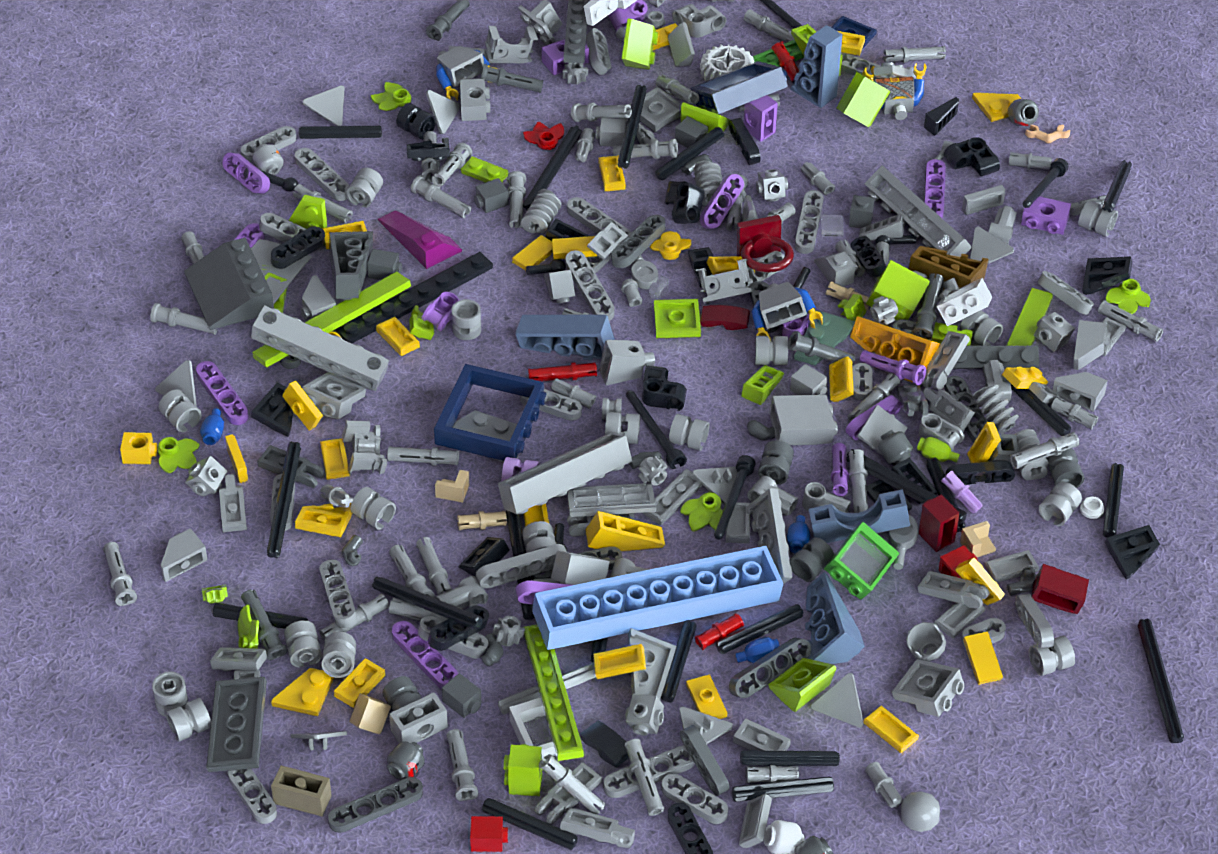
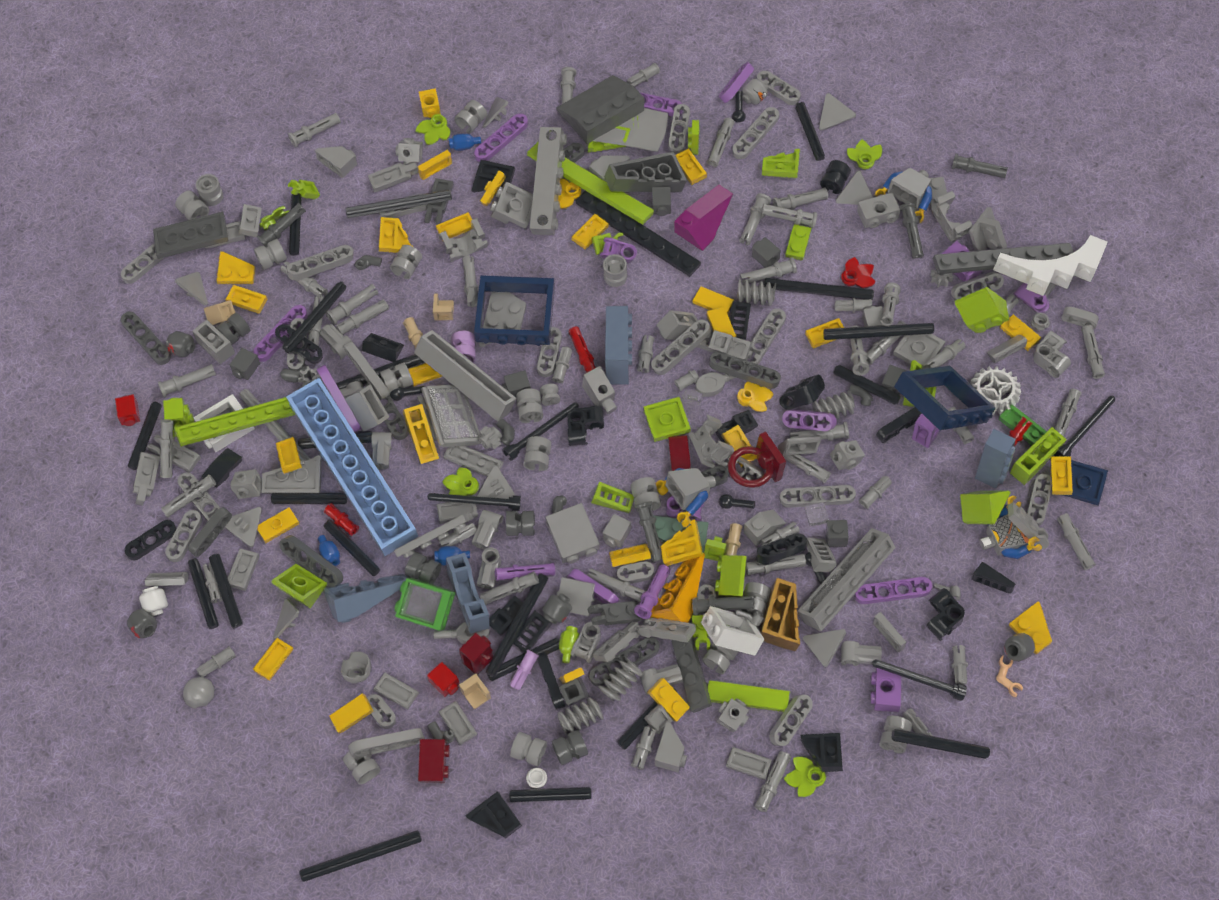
camera: 80 degrees right, 15 degrees up
black beam [270,227,325,269] -> none
dark tan brick [271,765,332,816] -> none
light grey axle [320,484,353,508] -> none
light grey wheel [321,632,356,678] -> none
light grey wheel [346,168,383,208] -> none
black wing [406,137,450,161] -> none
black bar [526,259,566,275] -> none
light grey gear [870,296,898,325] -> none
light grey plate [892,659,964,717] -> none
light grey hinge [918,571,990,609] -> none
yellow plate [955,558,1005,605] -> none
light grey pin [1010,432,1079,469] -> none
light grey slope [1074,320,1110,370] -> none
none -> dark grey brick [502,370,531,397]
none -> yellow wing [661,519,703,566]
none -> lime wing [762,149,800,178]

